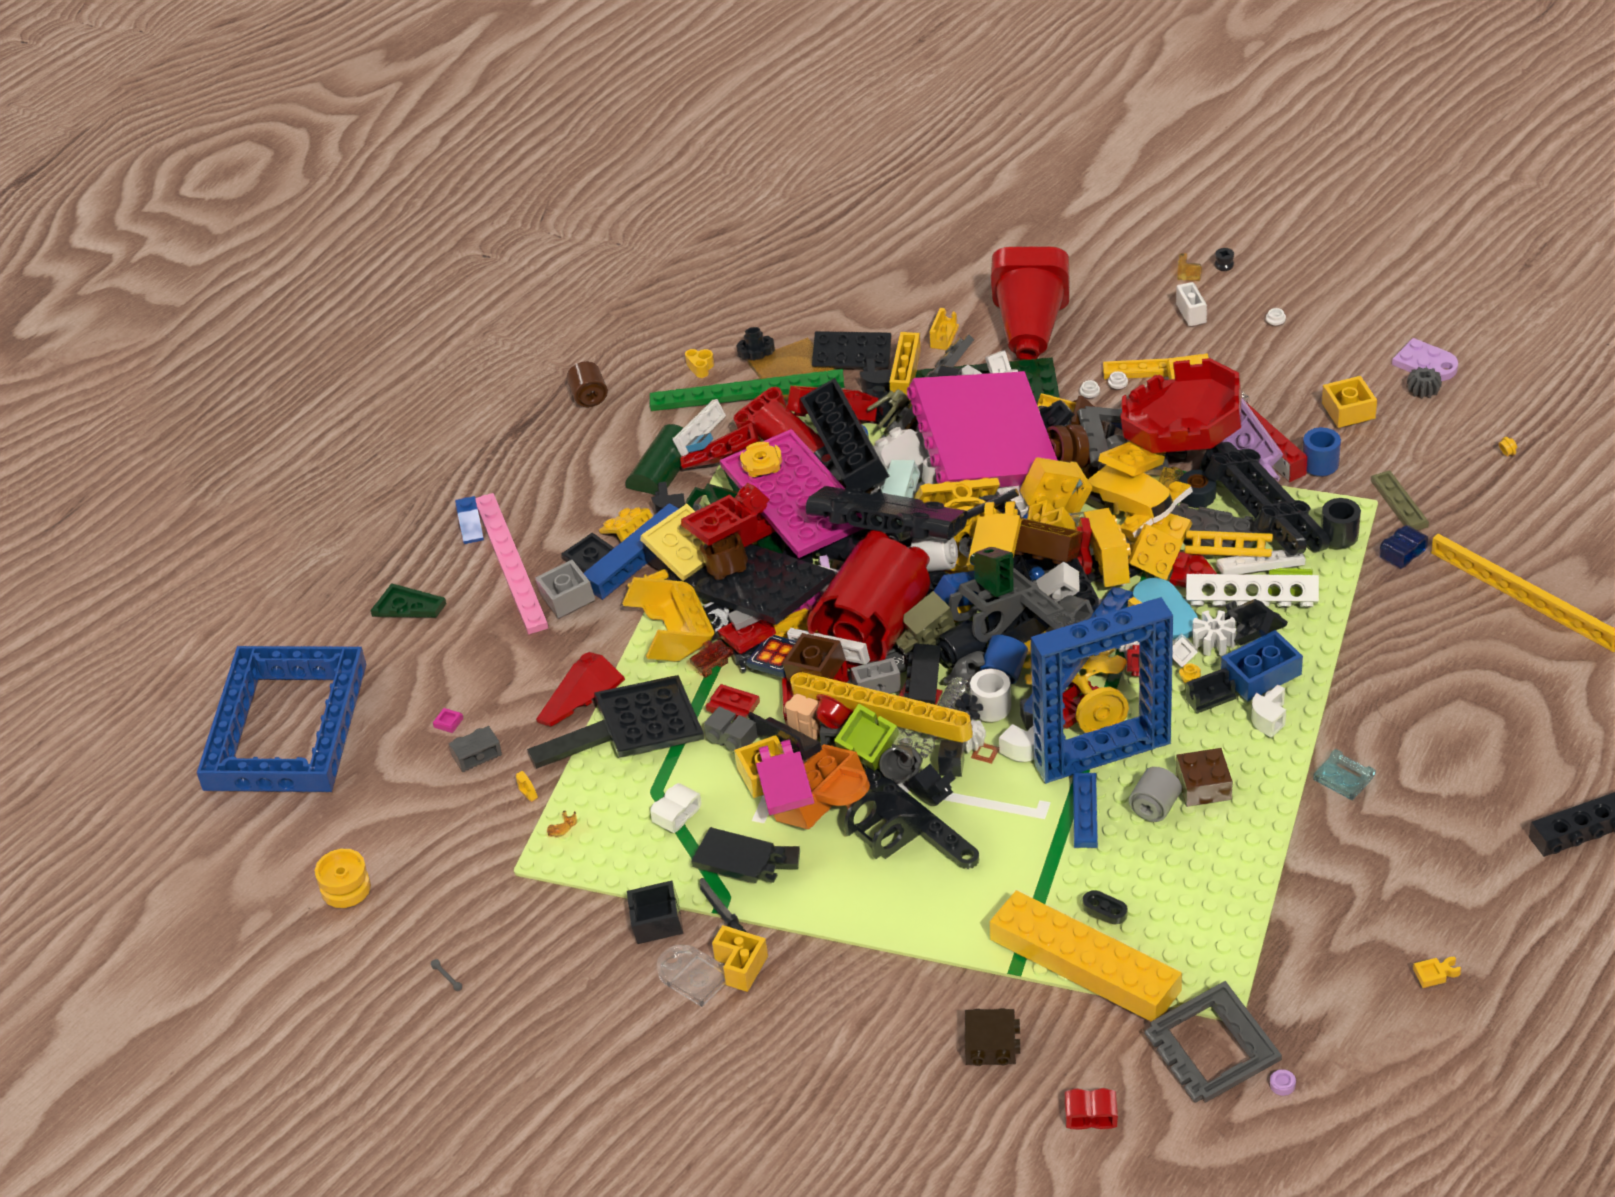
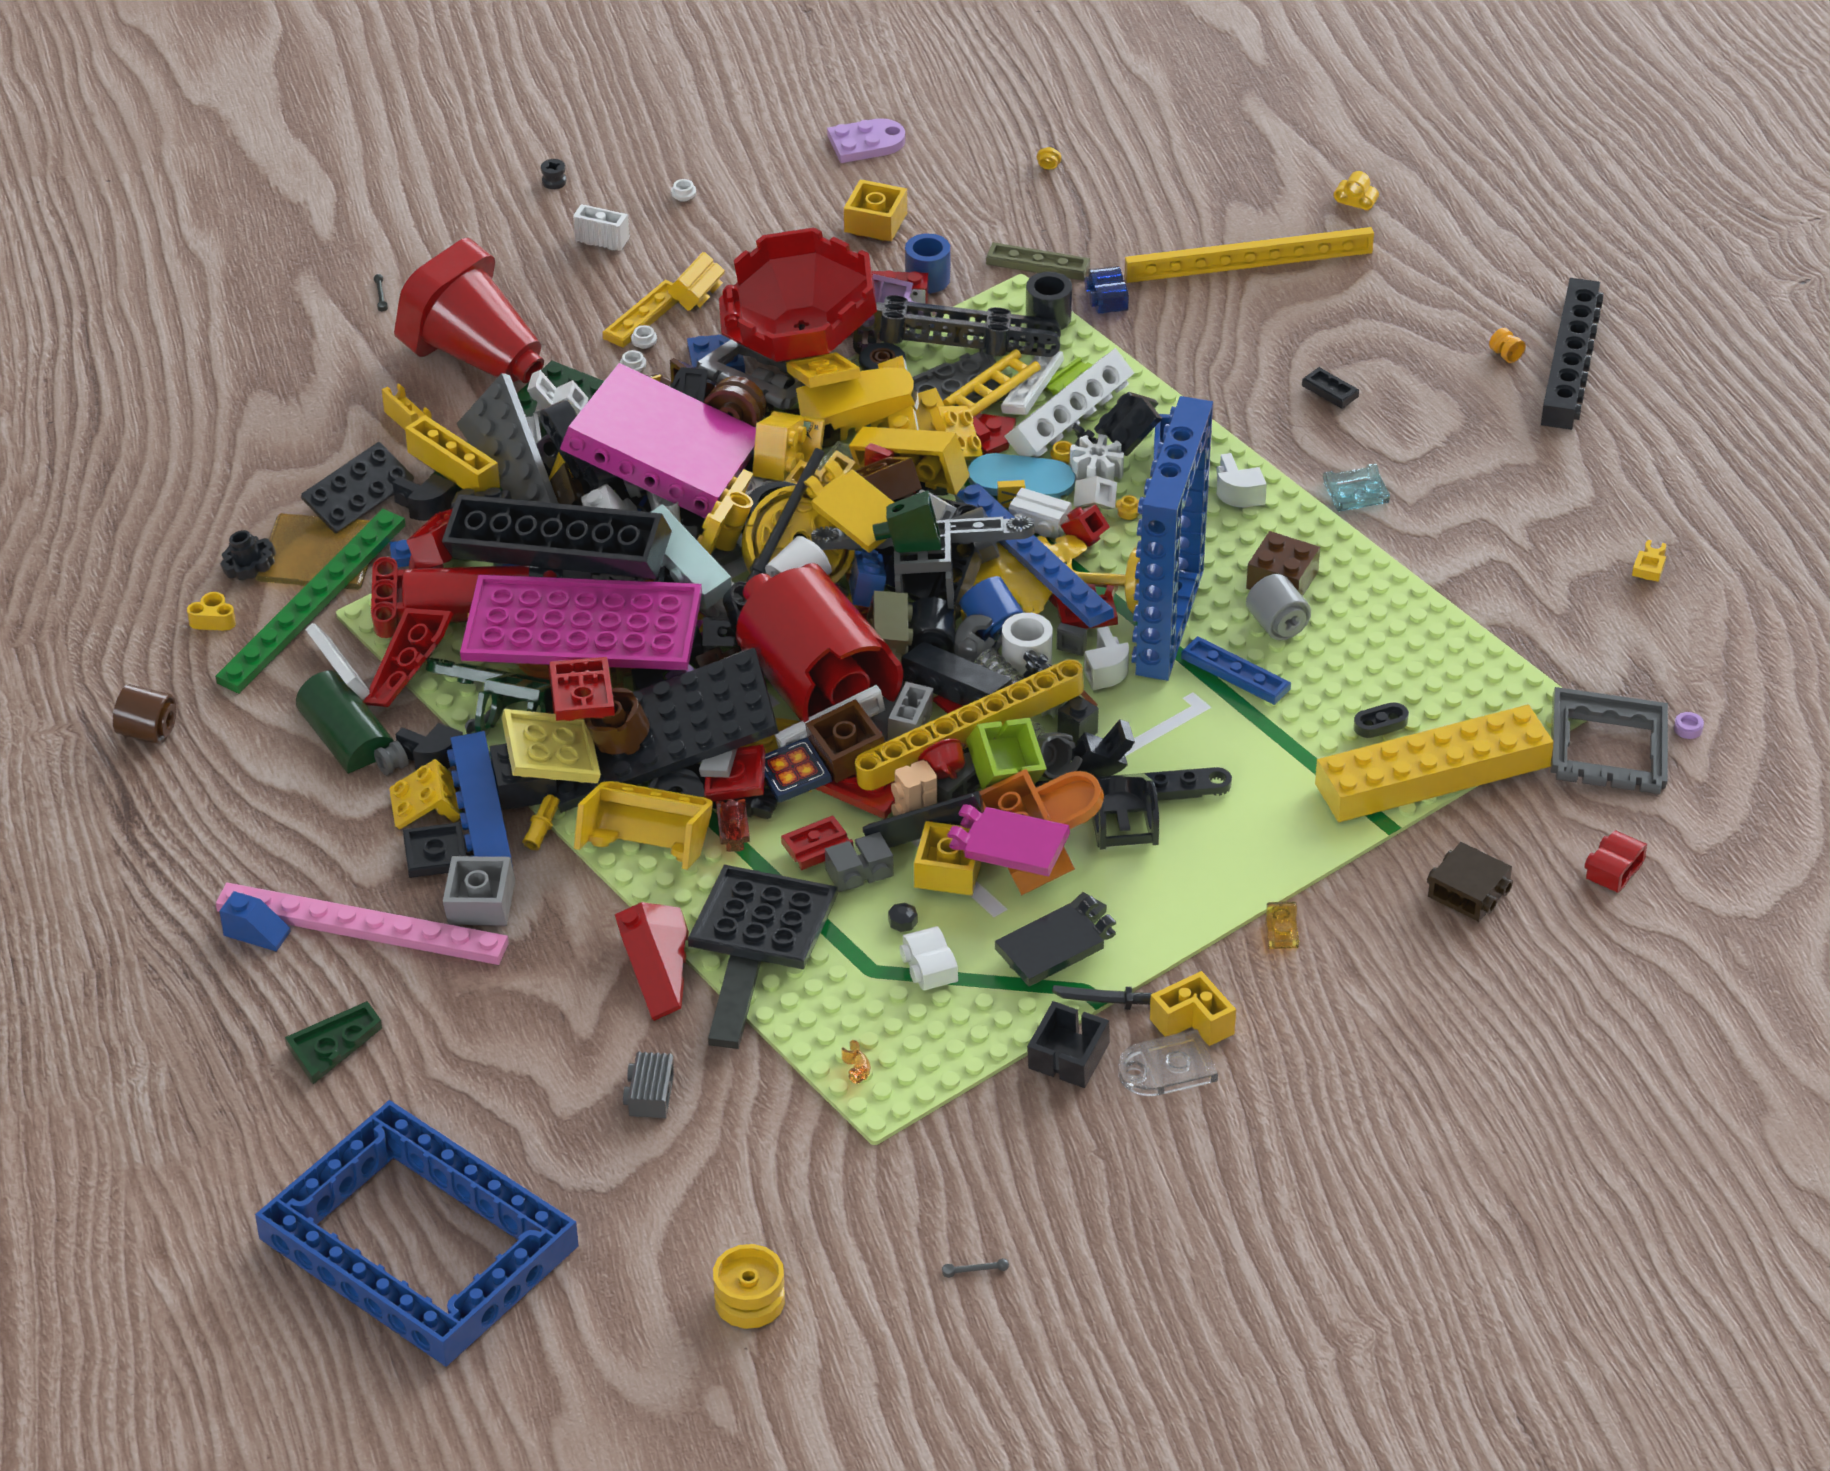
camera: 60 degrees left, 0 degrees up
dark pink tile [433,708,464,733] -> none
yellow tile [516,771,538,802] -> none
dark azure tile [686,433,713,452] -> none
red brick [735,483,770,515] -> none
yellow plate [740,442,782,477] -> none
black panel [806,486,967,540] -> none
olive plant [867,389,909,434] -> none
clear yellow panel [1177,253,1202,281] -> none
dark grey gear [1407,366,1442,398] -> none
none -> dark grey wheel [374,741,408,776]
none -> black tile [888,902,918,932]
none -> yellow plate [1050,441,1073,464]
none -> clear yellow bracket [1265,901,1299,949]
none -> black plate [1302,367,1359,409]
none -> light orange wheel [1489,328,1526,363]

